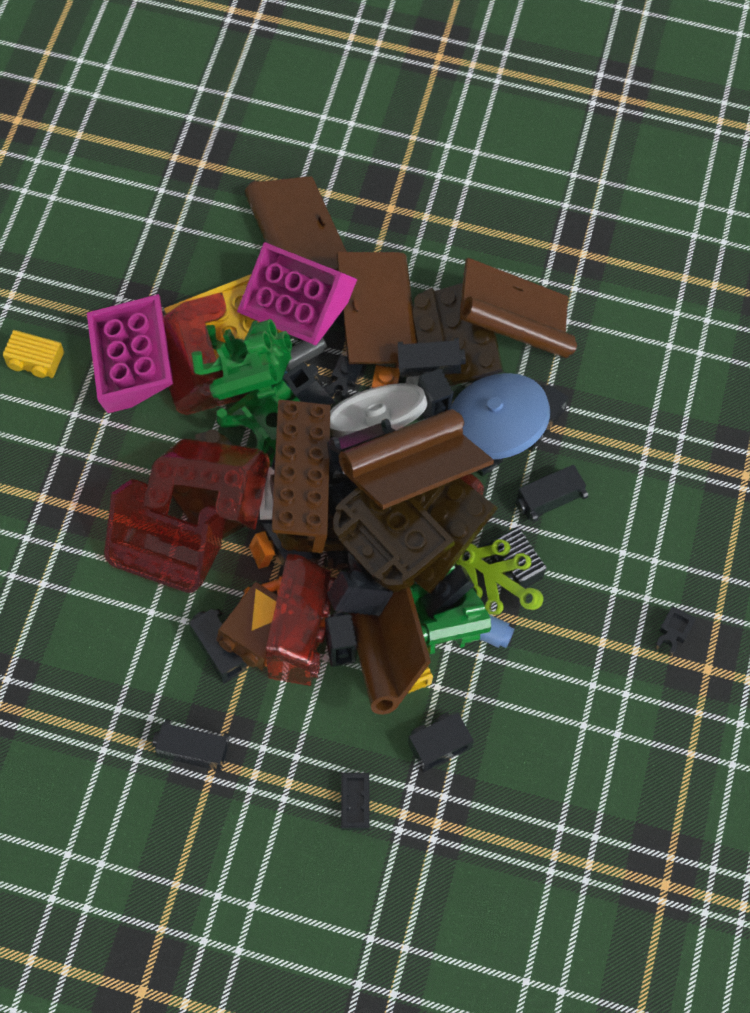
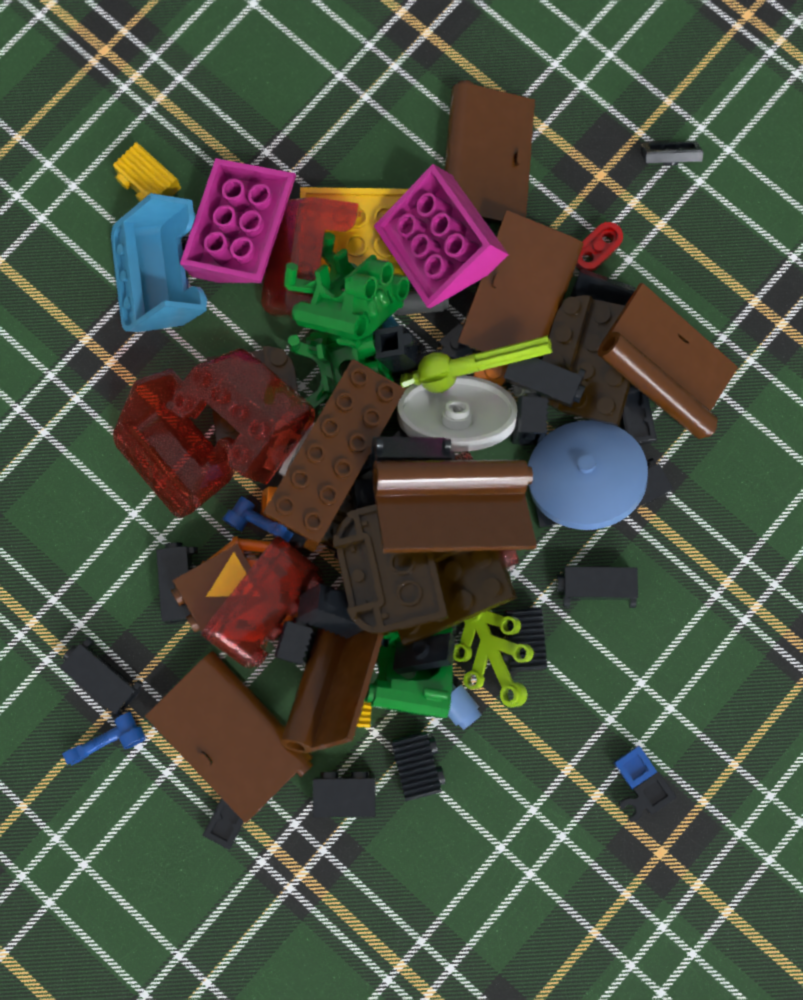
camera: 30 degrees right, 15 degrees up
none -> blue brick [62,712,146,766]
none -> dark azure windscreen [111,193,207,332]
none -> reddish brown door [145,651,314,823]
none -> blue brick [222,496,294,544]
none -> black brick [391,731,446,801]
none -> lime piece [400,335,552,393]
none -> black plate [570,268,636,305]
none -> red plate [576,222,623,272]
none -> blue plate [613,745,657,789]
none -> black plate [621,386,657,445]
none -> black plate [641,141,703,166]

